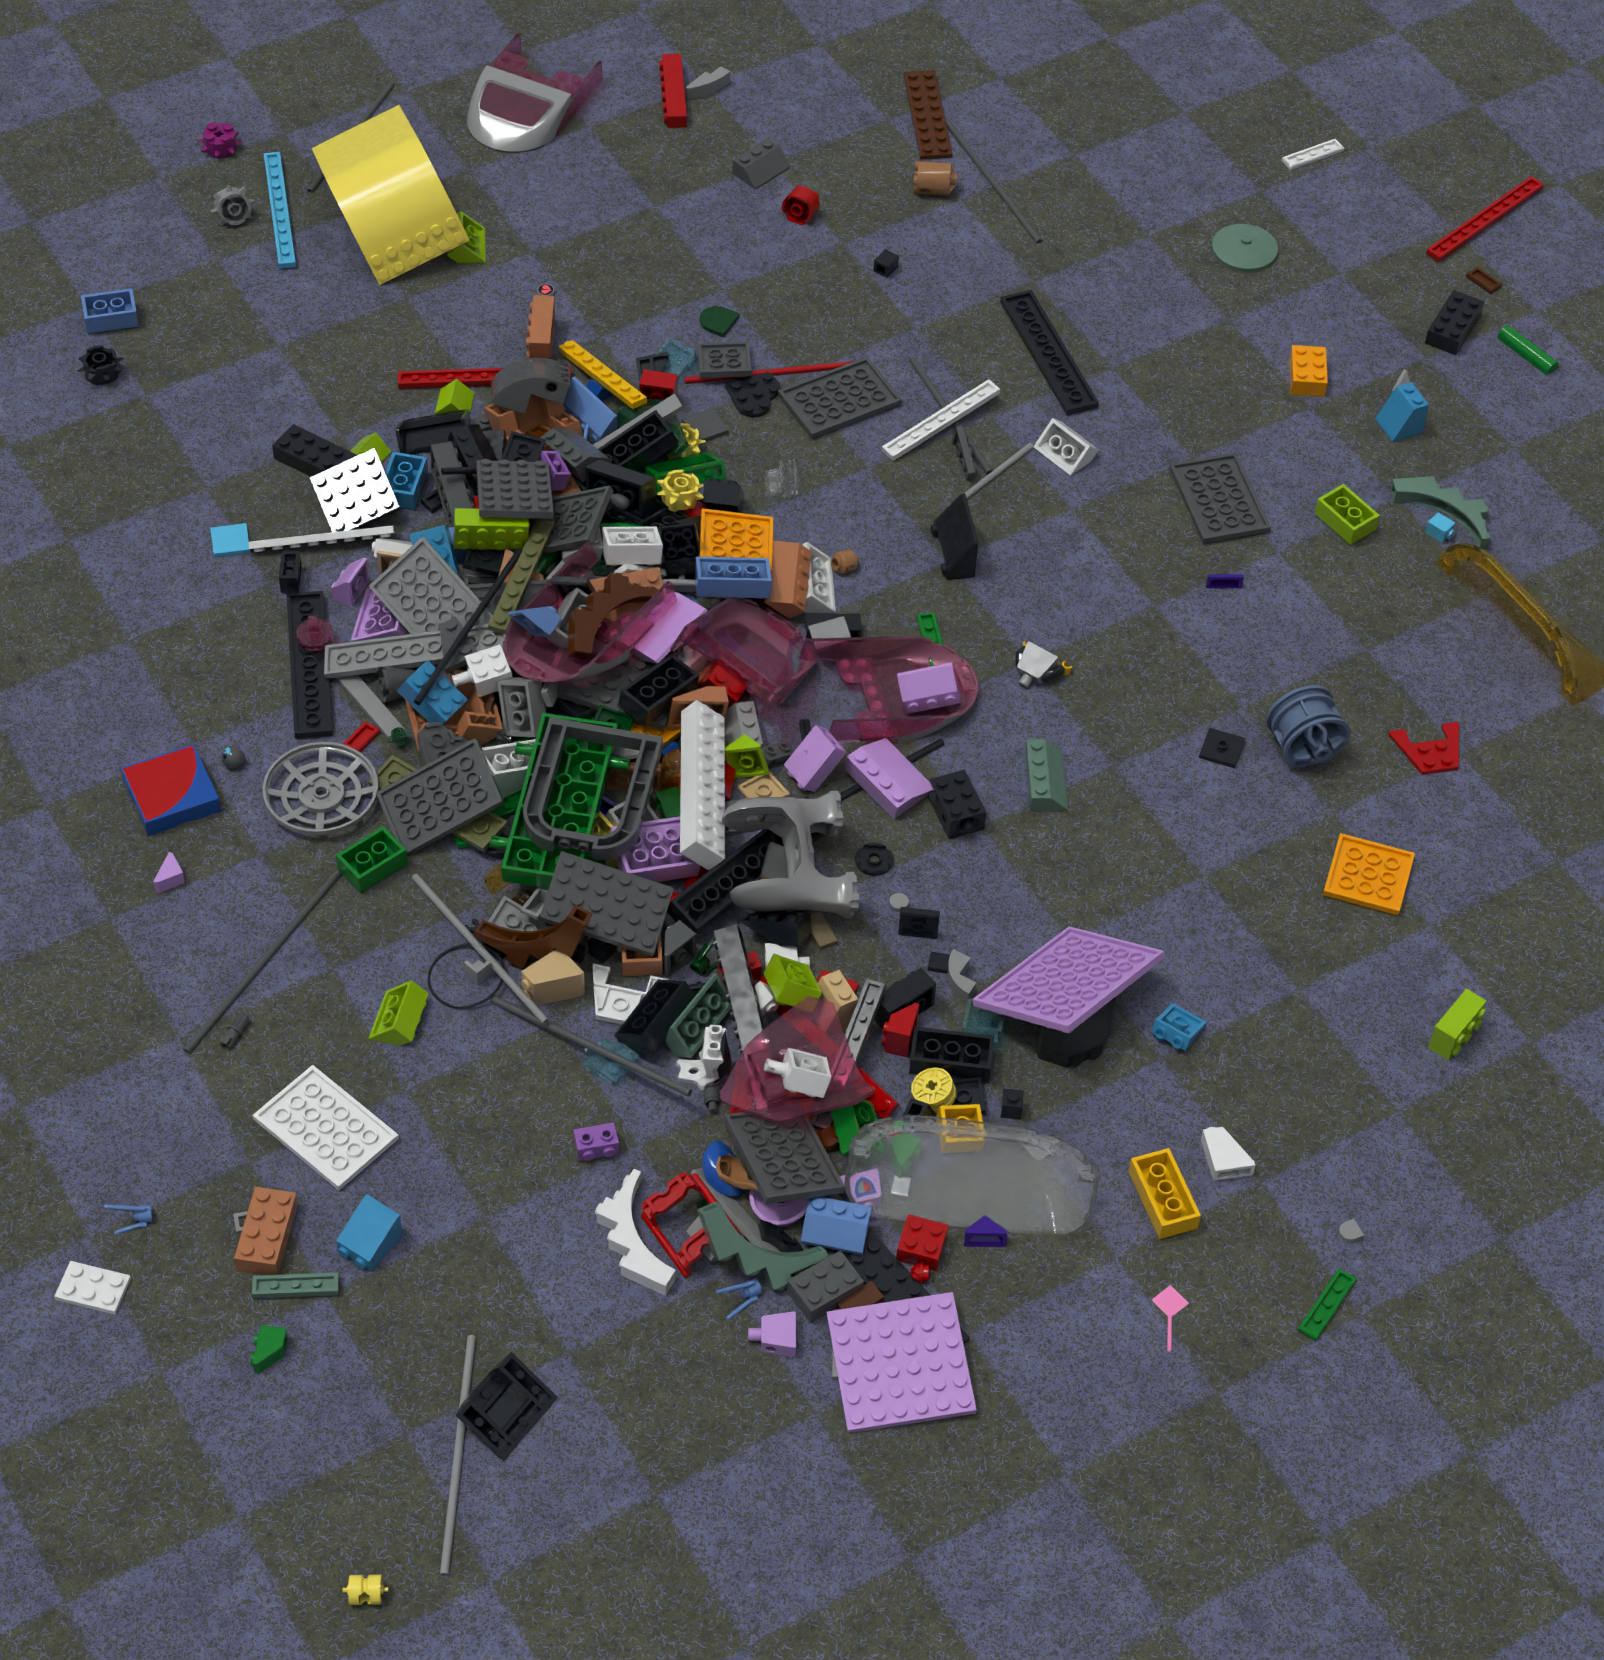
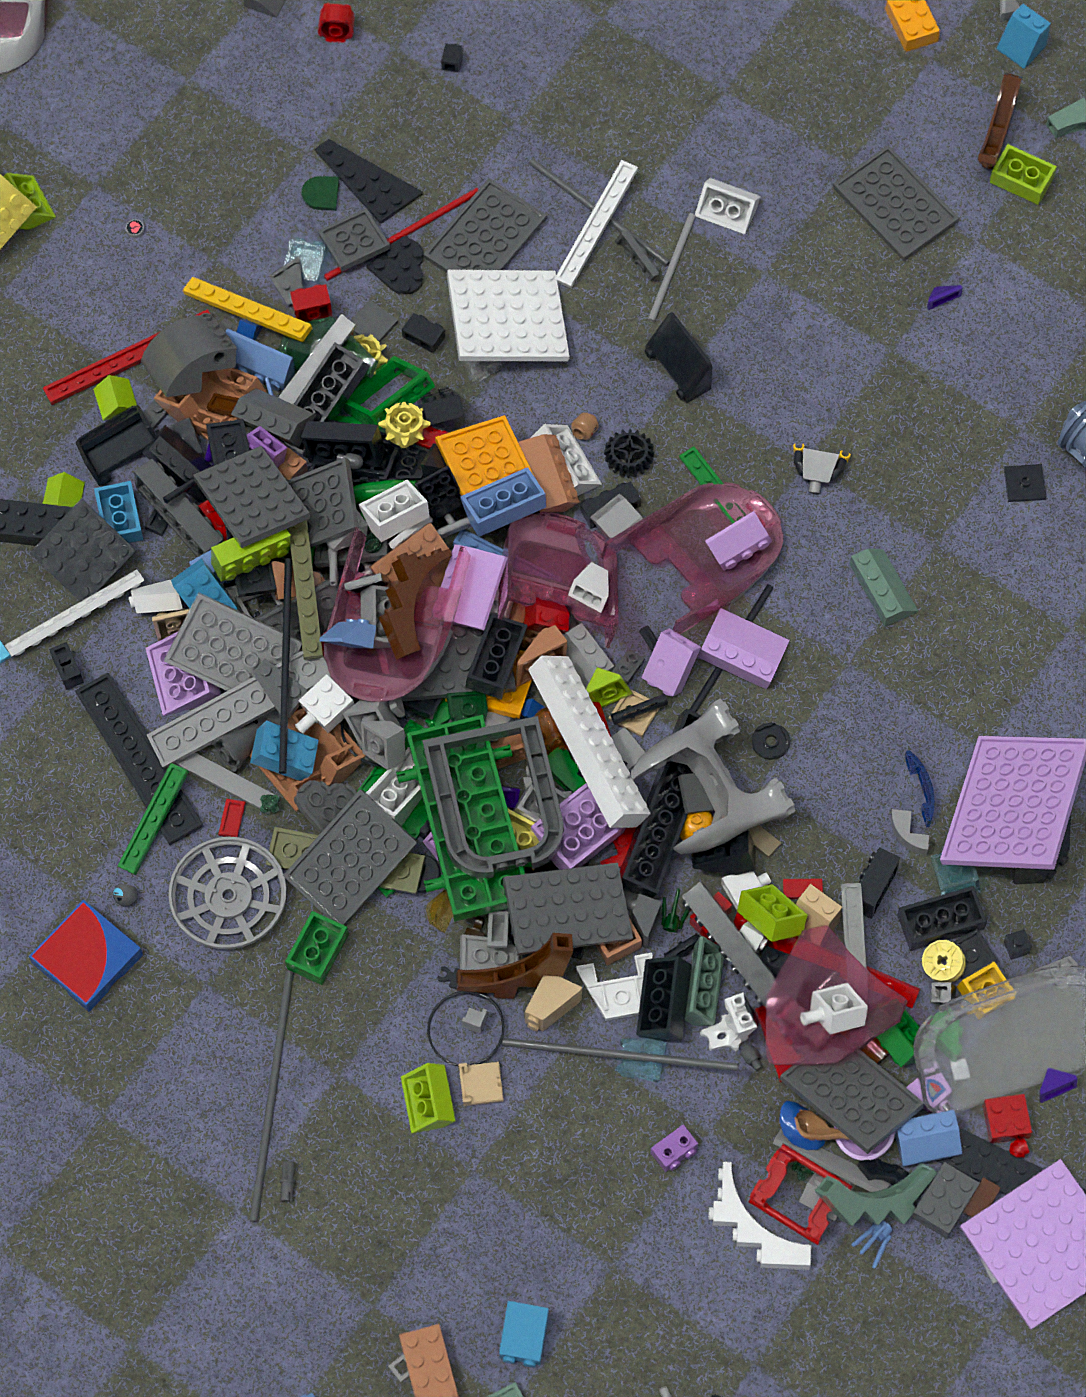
camera: 20 degrees left, 15 degrees up
lavender slope [153,852,185,893] -> none
white plate [252,1065,399,1191] -> none
clear pink tile [296,615,334,651] -> none
lavender slope [331,558,370,606] -> none
light grey piece [412,874,549,1025] -> none
nougat brick [526,295,555,359] -> none
lavender torso [748,1312,796,1357] -> none
red slope [882,1003,919,1058] -> none
light grey tile [889,893,909,912] -> none
black plate [898,907,940,939] -> none
black tile [927,951,950,974] -> none
black torso [928,770,986,839] -> none
black plate [1000,290,1099,415] -> none
none -> green tile [118,763,189,875]
none -> black wing [315,139,423,224]
none -> light grey slope [361,721,406,770]
none -> black brick [402,313,445,354]
none -> white plate [447,270,569,361]
none -> tan piece [459,1062,503,1106]
none -> white slope [568,562,609,613]
none -> black gear [604,428,655,478]
none -> black pin [610,694,668,725]
none -> clear blue slope [905,750,935,828]
none -> reddish brown arch [978,73,1023,169]

